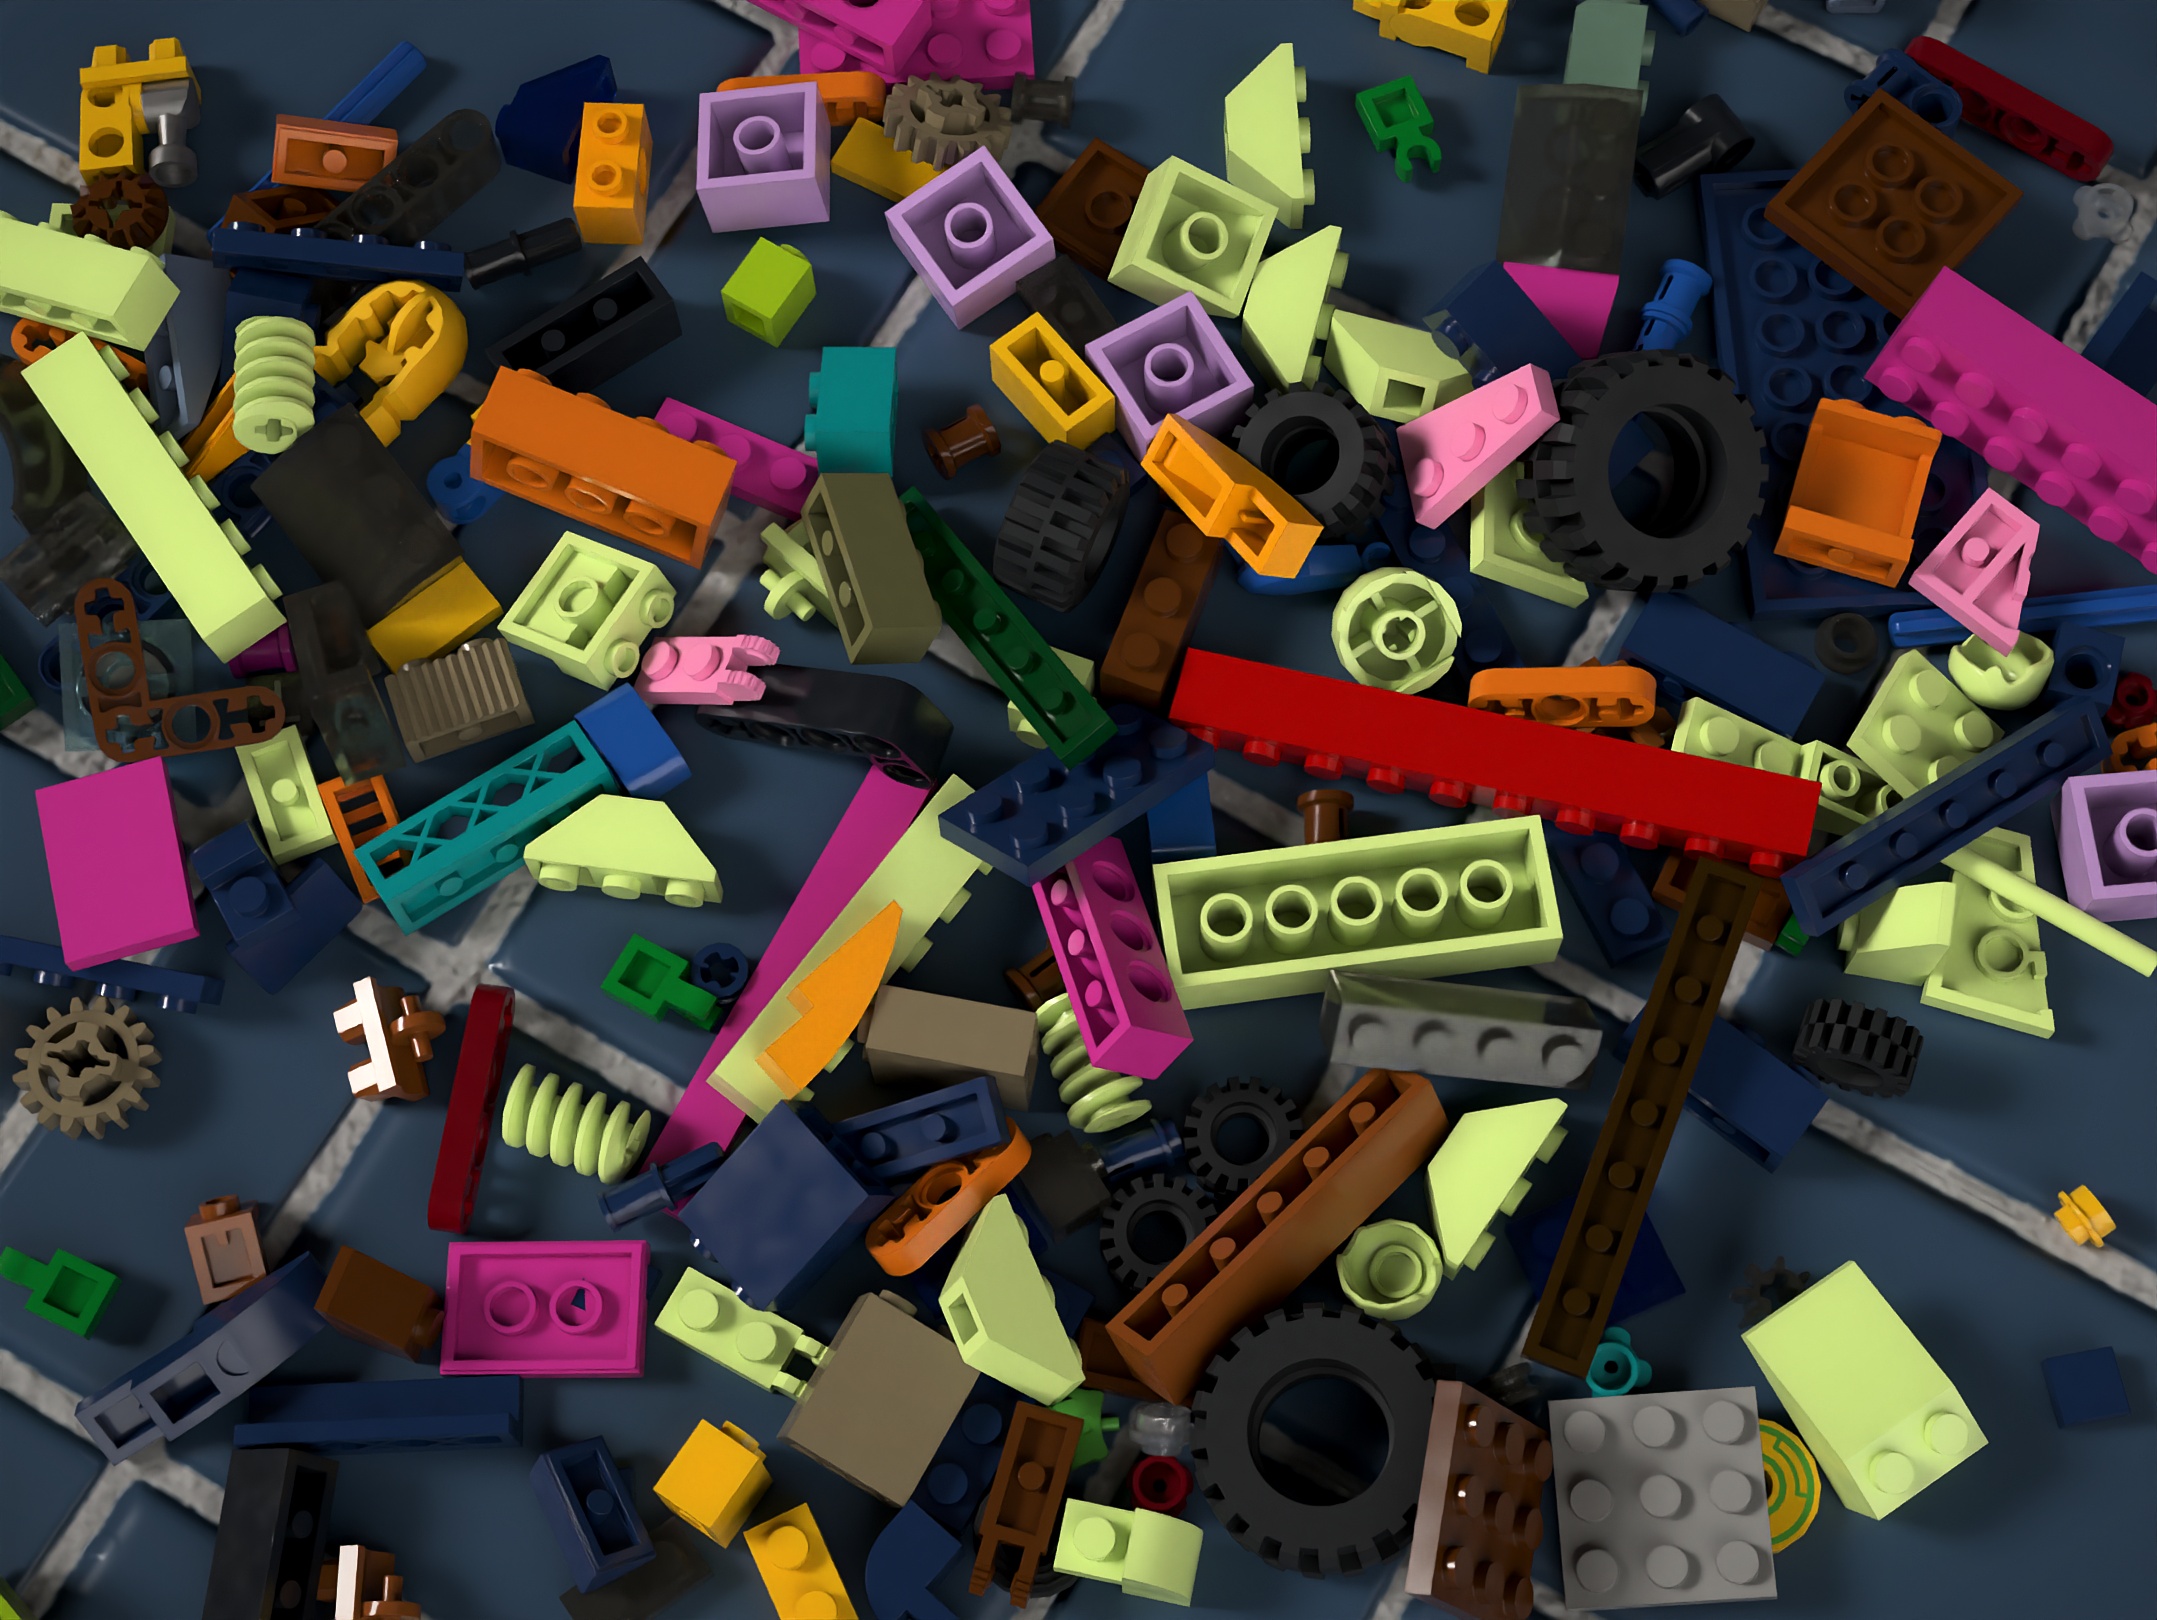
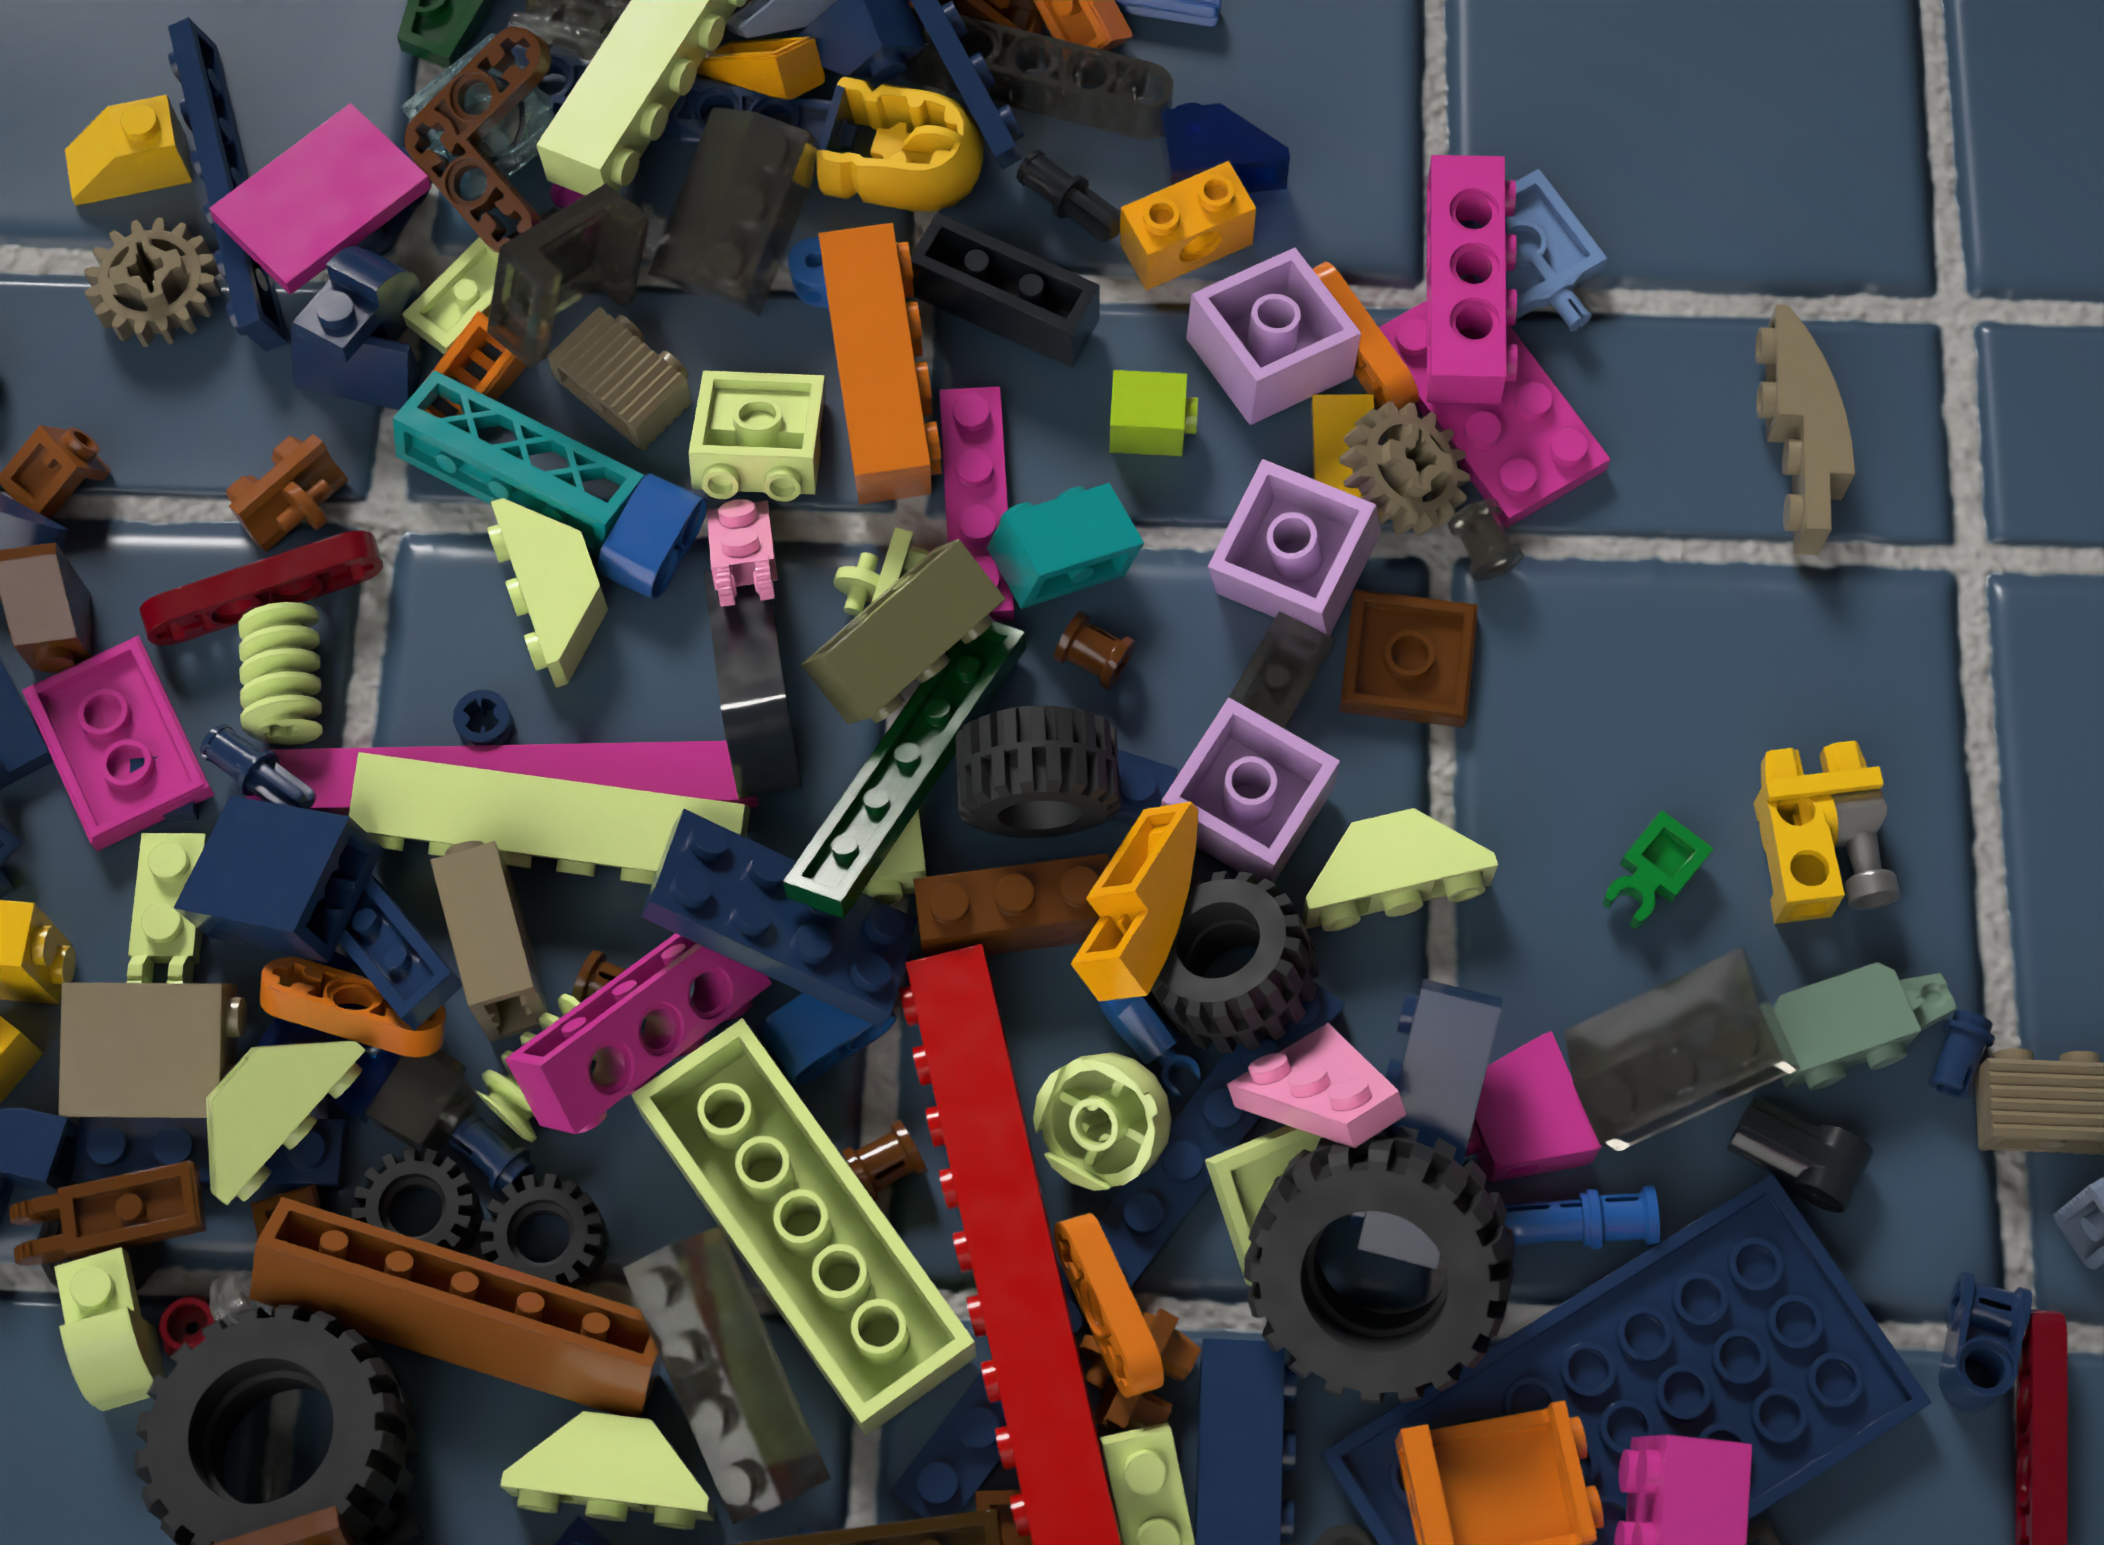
camera: 60 degrees right, 0 degrees up
yellowish green piece [233,316,316,455] -> none
yellow tile [363,561,504,675] -> none
green plate [600,933,723,1033] -> none
light orange slope [755,900,903,1100] -> none
yellow brick [989,311,1115,450] -> none
bright green piece [1046,1388,1120,1473] -> none
yellowish green slope [1107,155,1279,319] -> none
yellowish green slope [1224,43,1315,229] -> none
yellowish green slope [1323,309,1475,424] -> none
yellowish green hair [1336,1218,1443,1321] -> none
reddish brown plate [1763,88,2024,320] -> none

